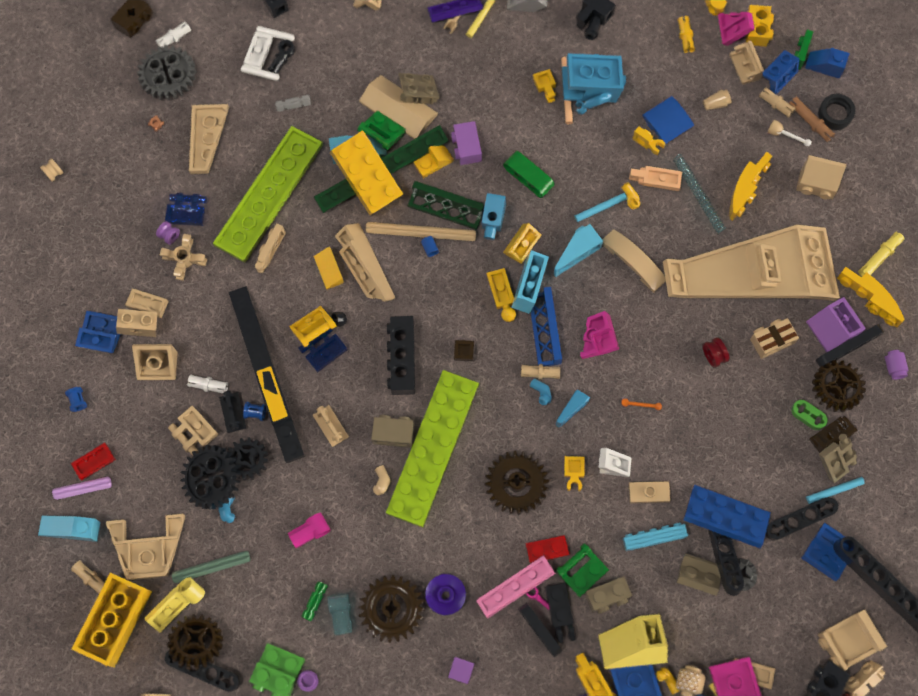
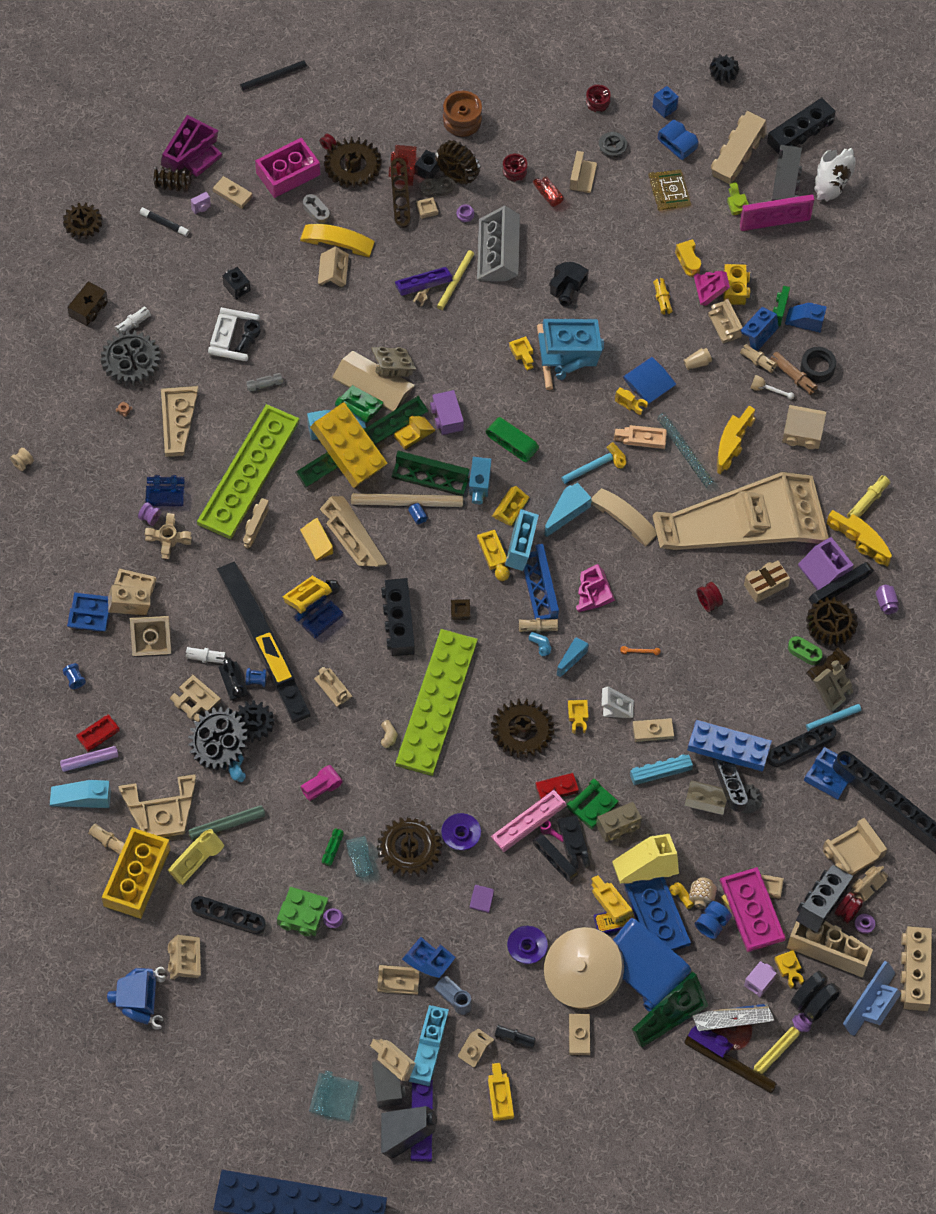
camera: 10 degrees left, 10 degrees down
dark brown gear [167,614,224,670] -> none
dark tan brick [371,415,414,448] -> none

